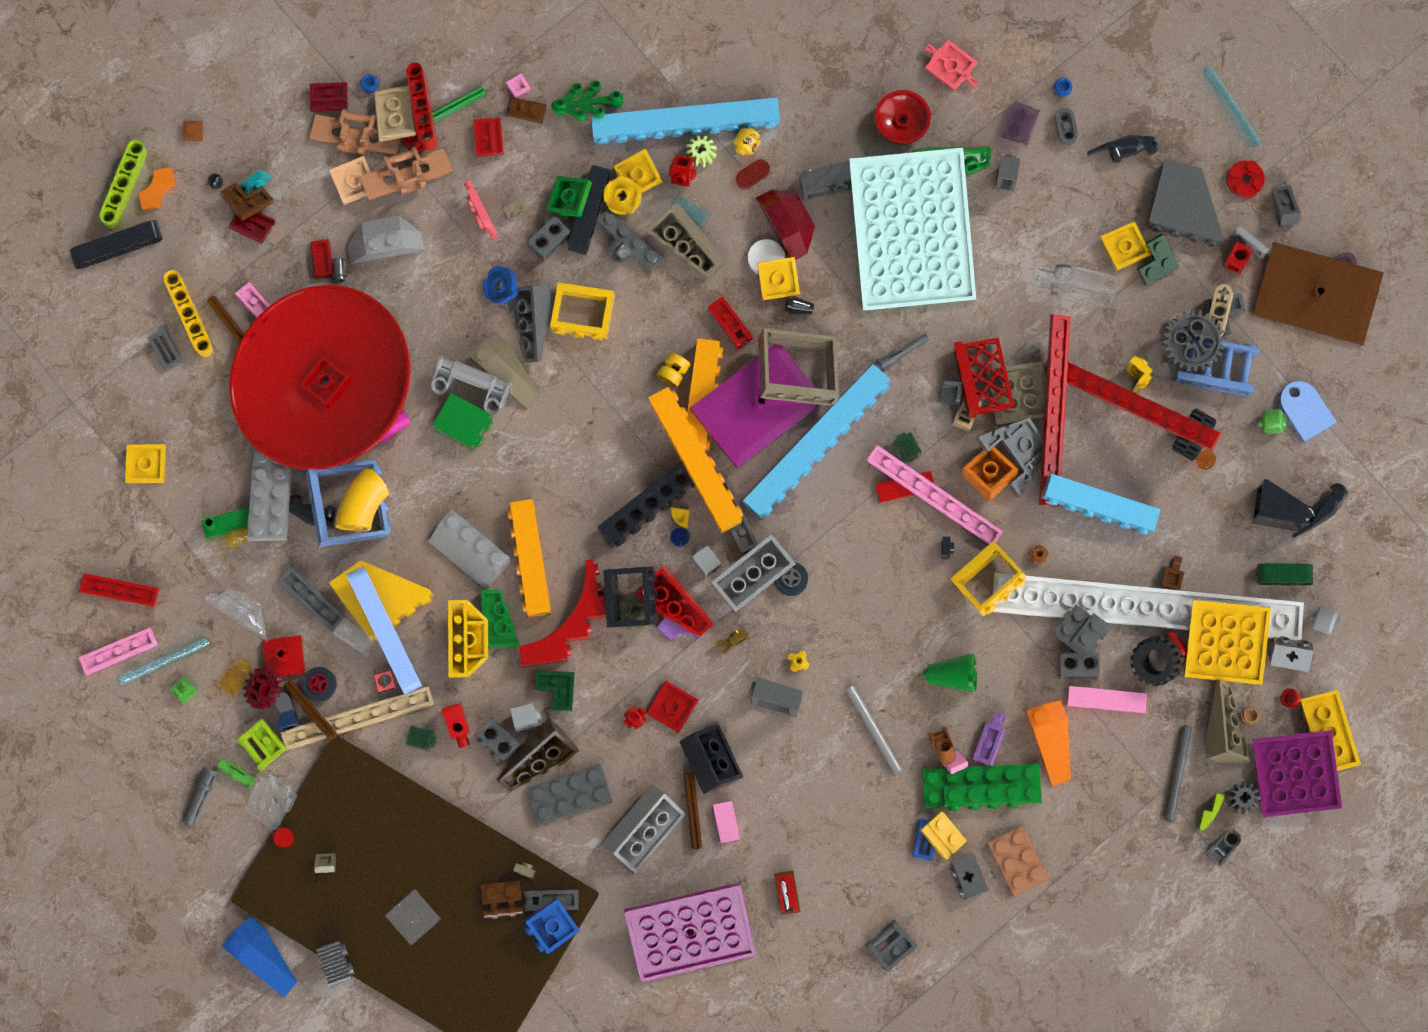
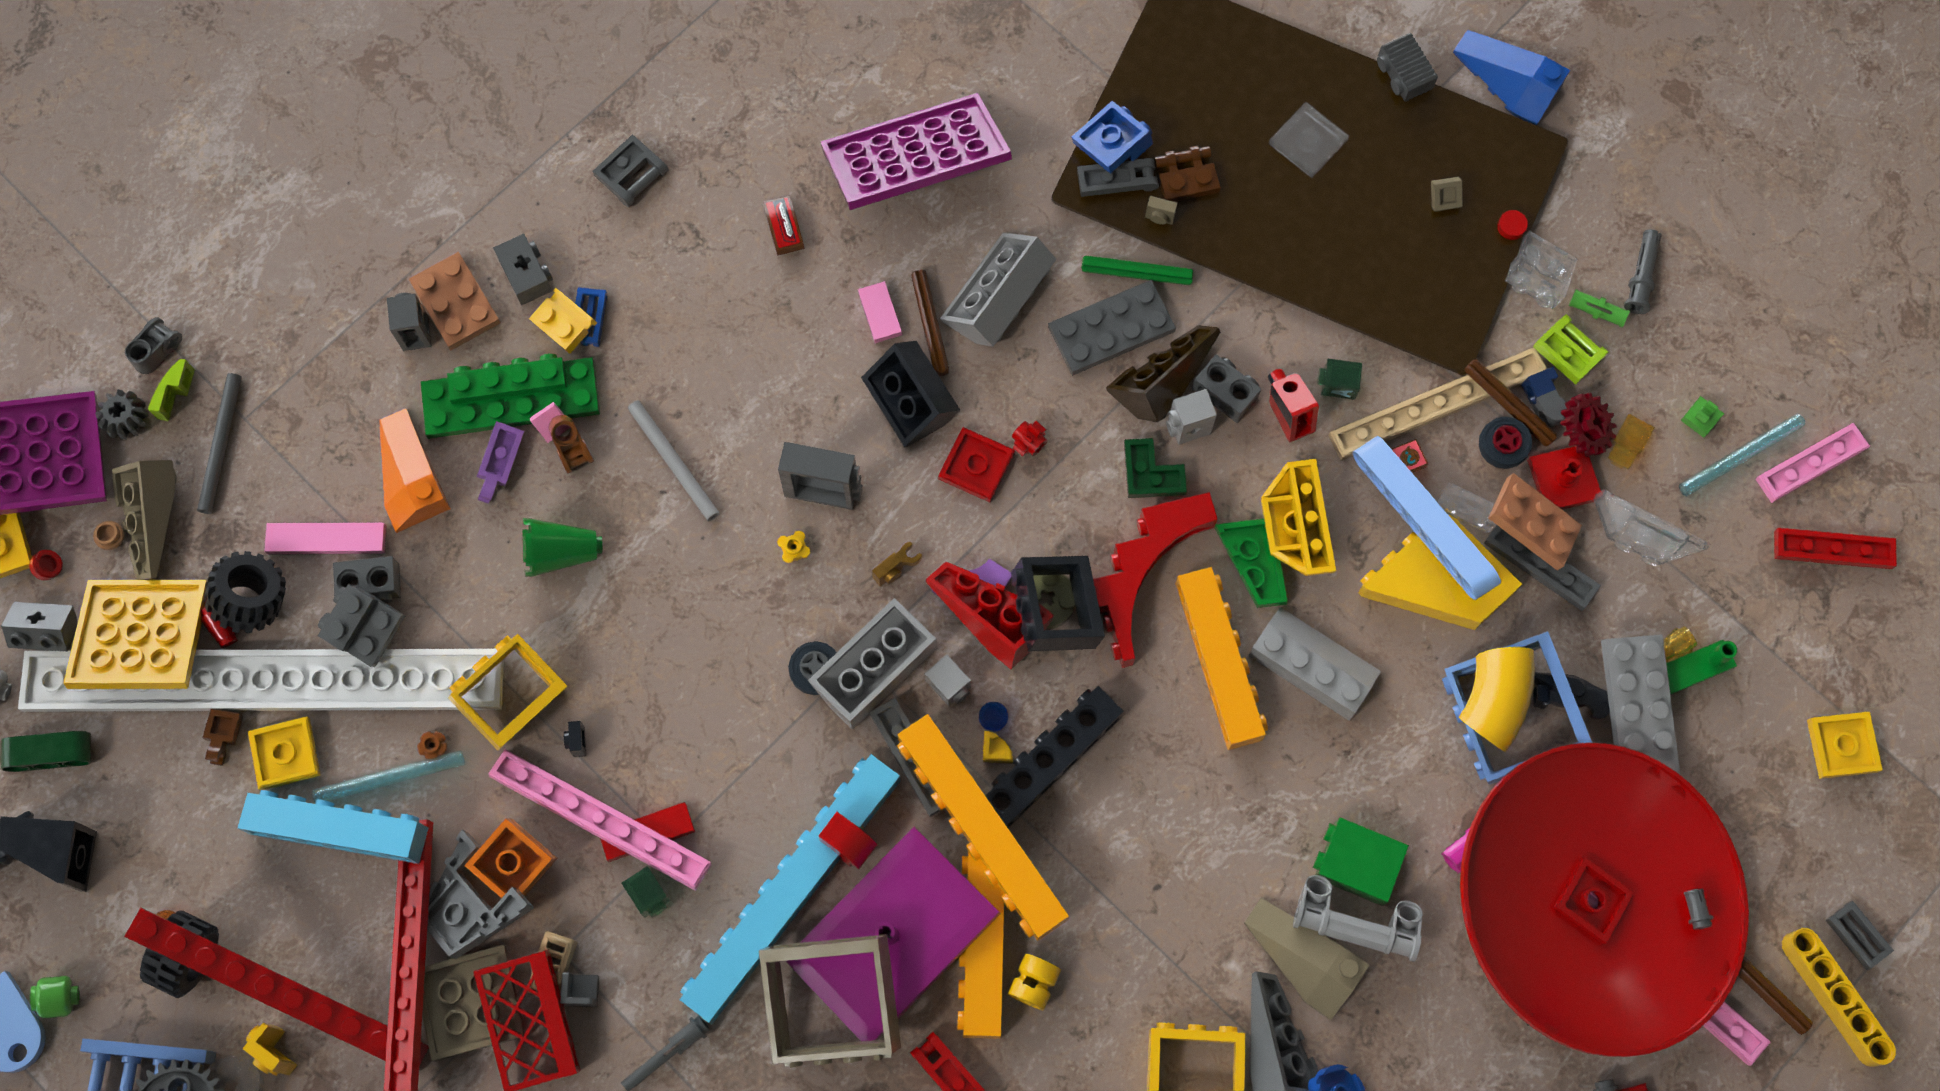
camera: 170 degrees right, 5 degrees down
none -> yellow plate [248,716,321,790]
none -> clear light blue piece [312,750,465,803]
none -> dark grey brick [387,292,432,351]
none -> red brick [818,812,877,869]
none -> green axle [1081,256,1193,286]
none -> nougat plate [1488,473,1582,571]
none -> dark grey pin [1683,889,1714,930]

